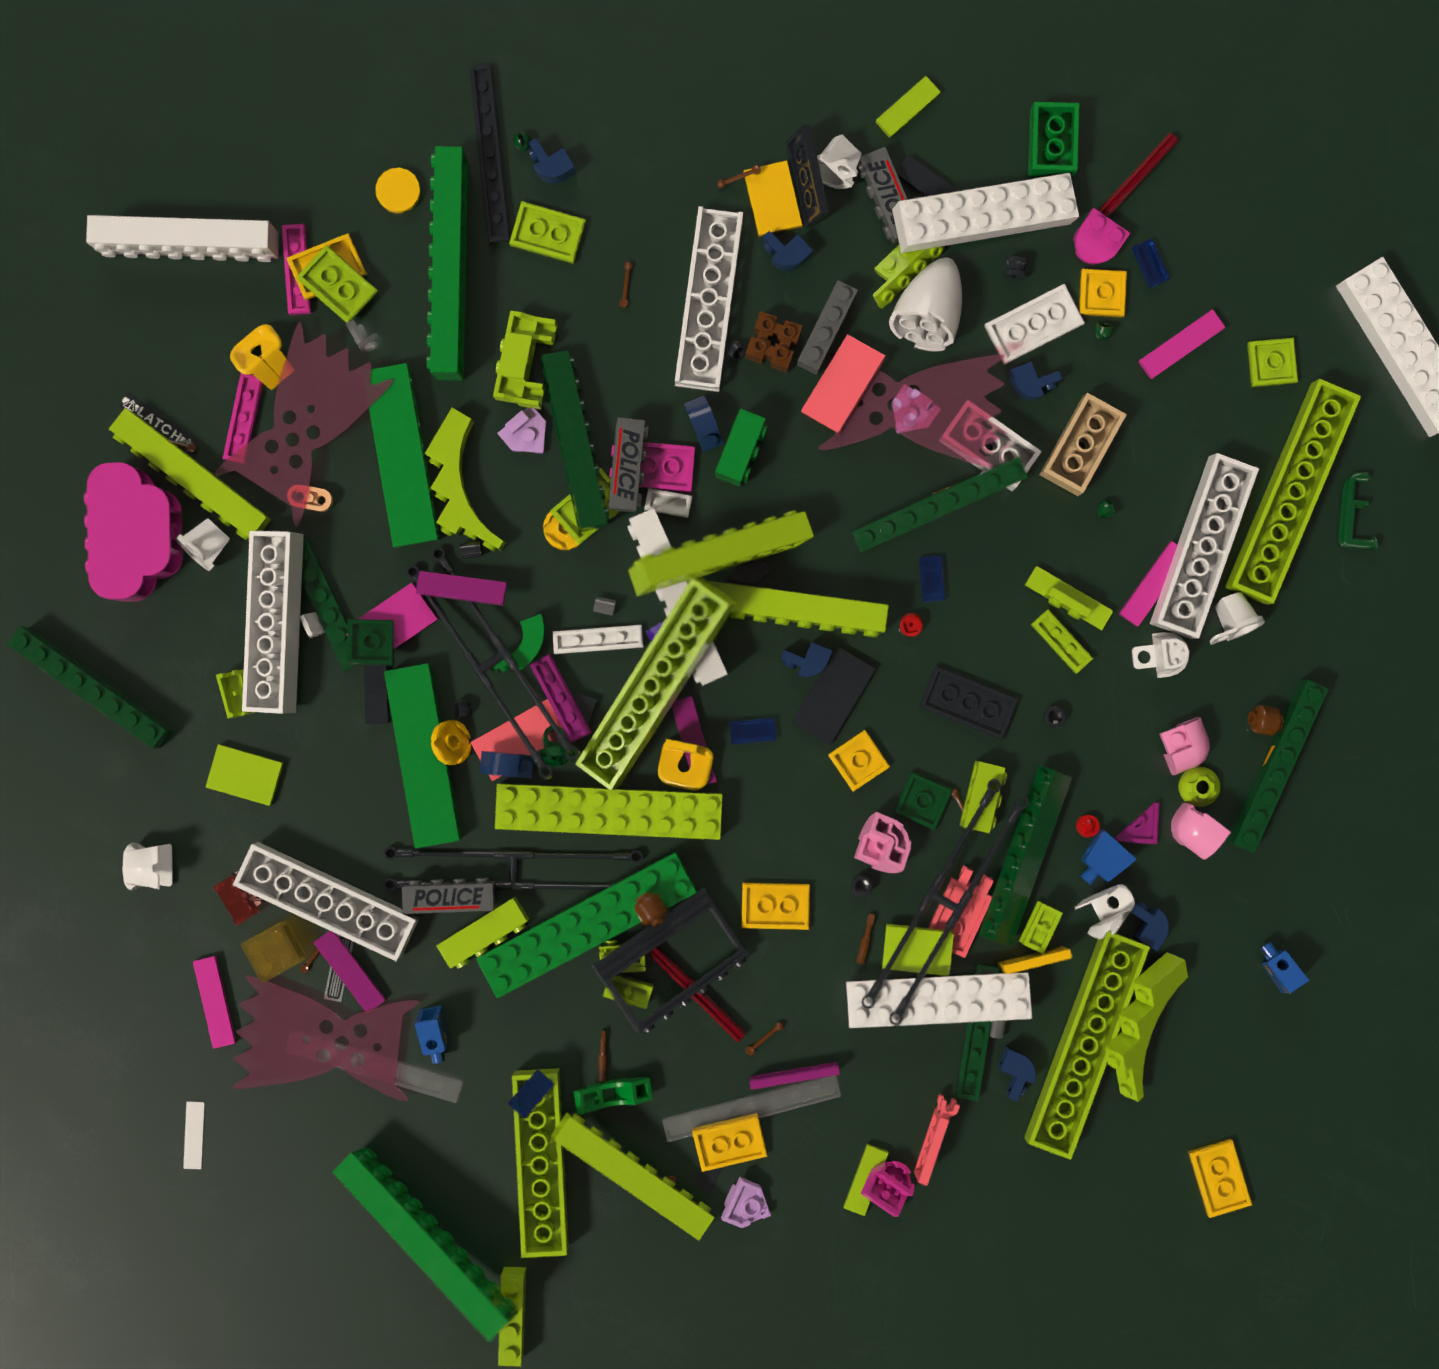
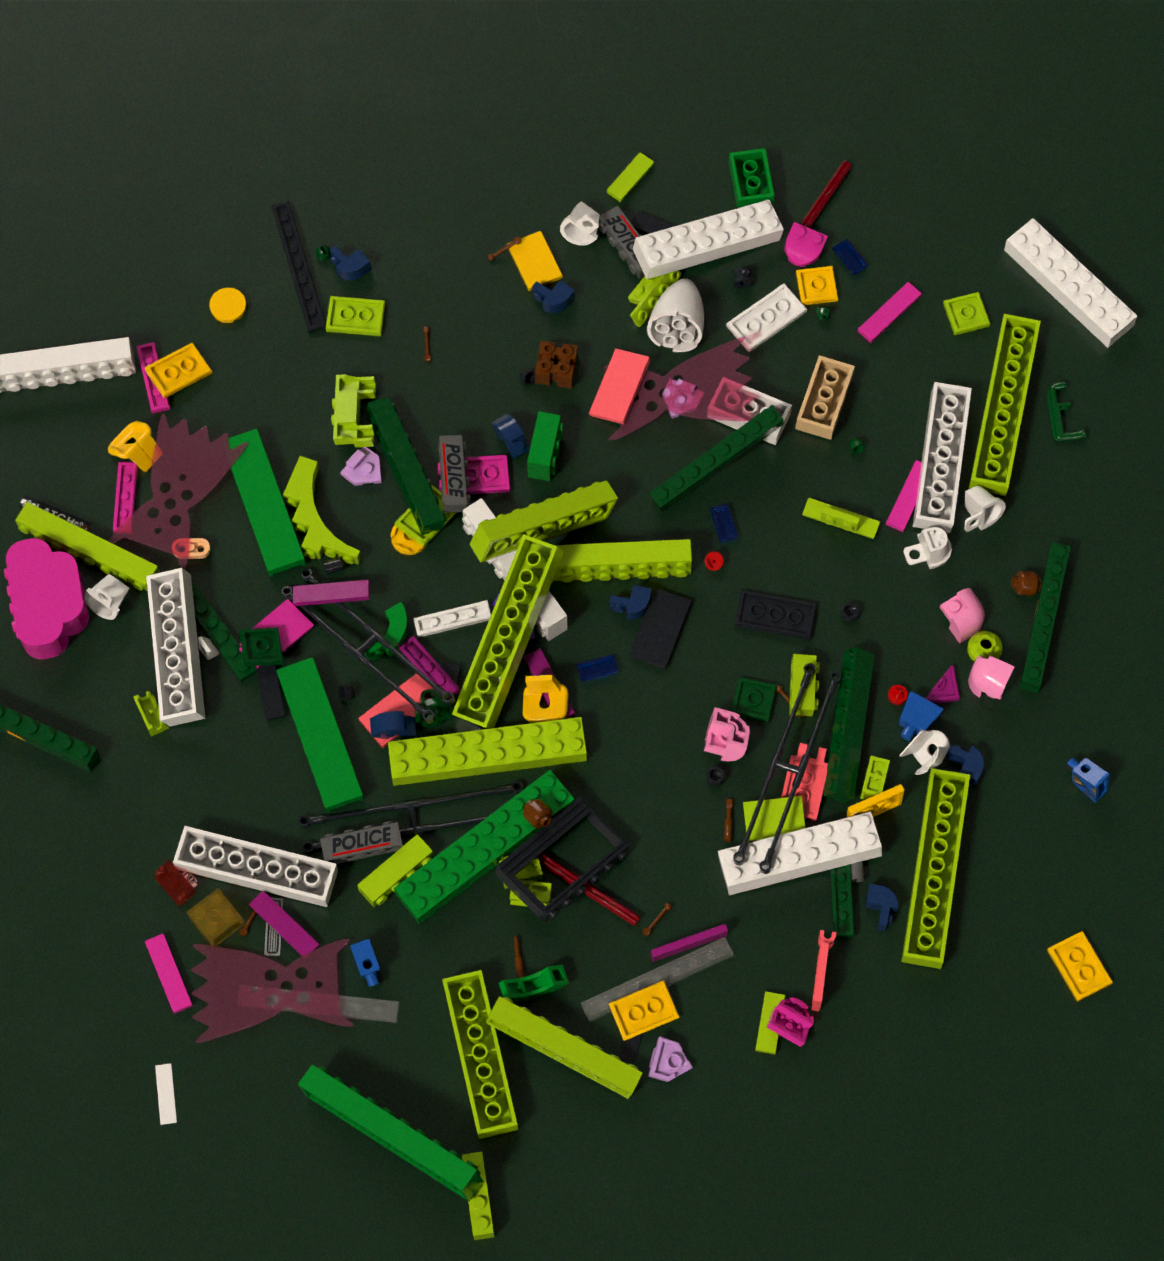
camera: 15 degrees left, 20 degrees down
white piece [123,843,173,890] -> none
lime tile [206,744,284,806] -> none
lime tile [296,245,378,324] -> none
clear bracket [346,319,381,352] -> none
green brick [427,146,468,381] -> none
yellow tile [431,720,471,765] -> none
clear blue tile [507,1069,554,1118] -> none
dark grey hinge [593,597,616,616] -> none
white tile [644,488,692,518] -> none
white tile [675,206,743,392] -> none
yellow tile [742,883,810,930] -> none
black tile [786,124,829,227] -> none
dark grey brick [797,280,858,375] -> none
yellow tile [828,730,890,792] -> none
dark blue brick [1007,362,1062,400] -> none
lime tile [1031,609,1093,674] -> none
lime arch [1105,952,1188,1102] -> none

